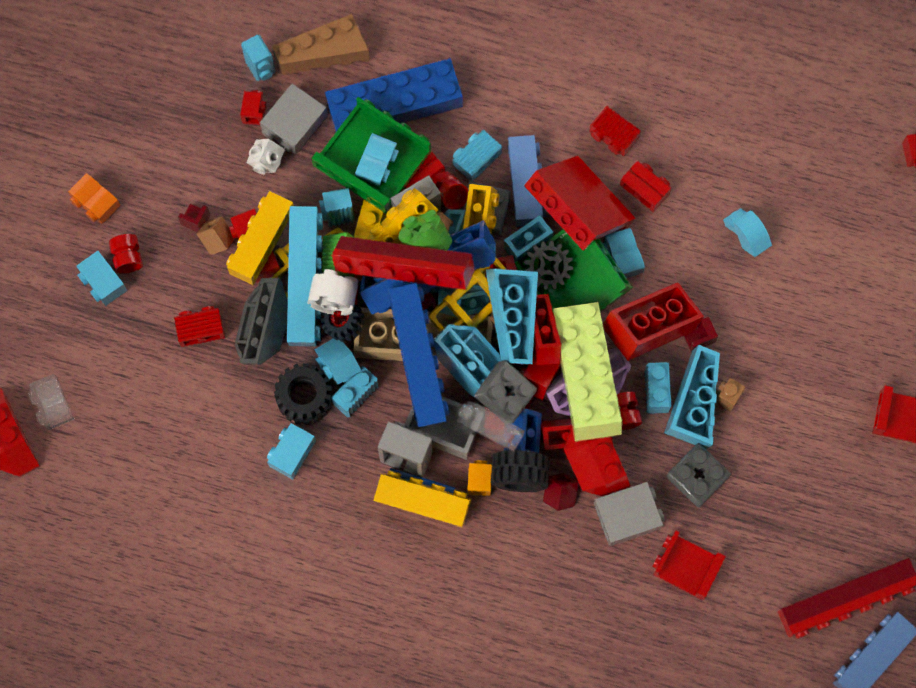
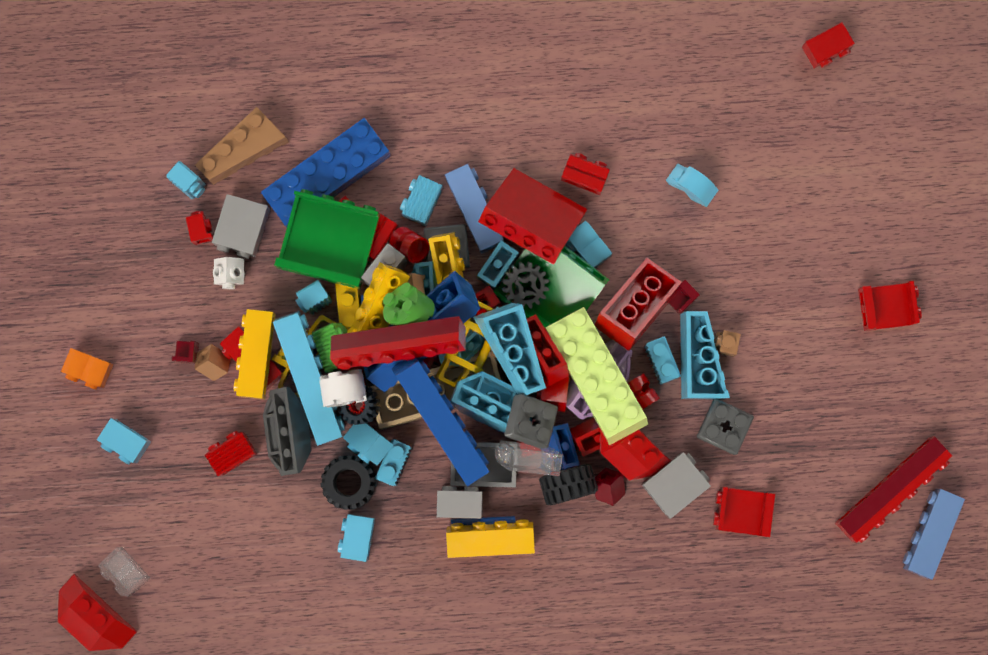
camera: 15 degrees left, 10 degrees up
red wheel [109,234,143,274] -> none
medium azure brick [355,133,399,187] -> none
light orange brick [467,460,492,496] -> none
red brick [589,106,641,156] -> none

